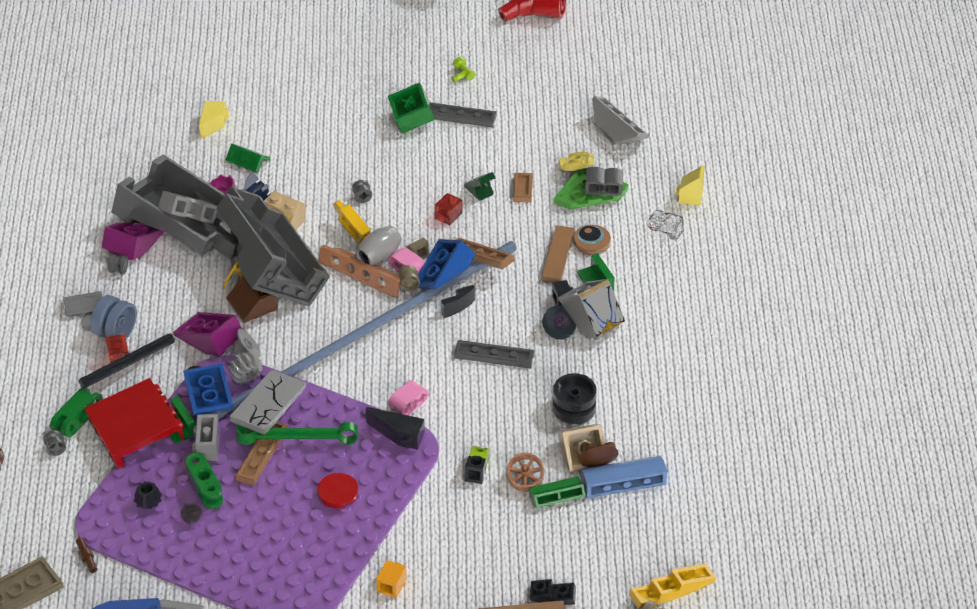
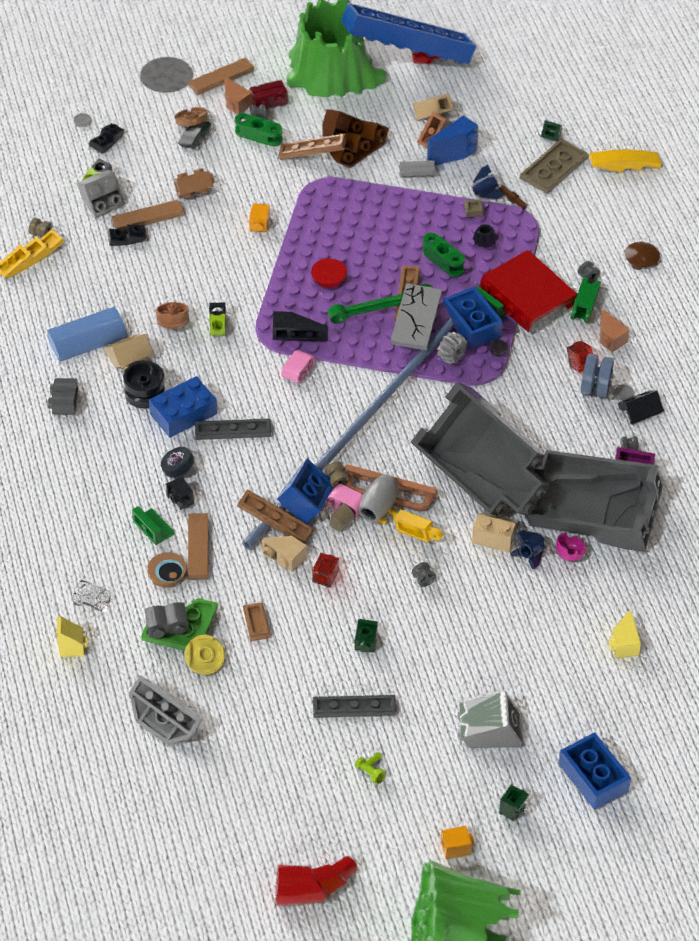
camera: 165 degrees right, 5 degrees up
black axle [78,333,175,389] -> none
light grey arch [158,191,218,224] -> none
magenta slope [172,312,242,356] -> none
clear smoke plate [181,504,202,524] -> none
light grey brick [192,414,220,461] -> none
green panel [225,143,271,173] -> none
light grey piece [234,329,261,357] -> none
green brick [388,82,435,133] -> none
black slope [441,285,475,318] -> none
dark green slope [464,172,495,201] -> none
green piece [529,476,585,508] -> none
light grey slope [558,279,625,340] -> none
reddish brown dish [579,442,619,467] -> none
none -> dark grey brick [48,378,78,415]
none -> blue brick [149,376,217,438]
none -> tan slope [261,536,307,572]
none -> dark green brick [354,619,378,653]
none -> light orange brick [440,826,474,859]
none -> light grey slope [457,691,523,748]
none -> dark tan tile [464,200,484,217]
none -> dark blue brick [471,164,503,199]
none -> dark green brick [499,784,529,821]
none -> blue brick [558,732,631,810]
none -> nougat slope [600,310,630,353]

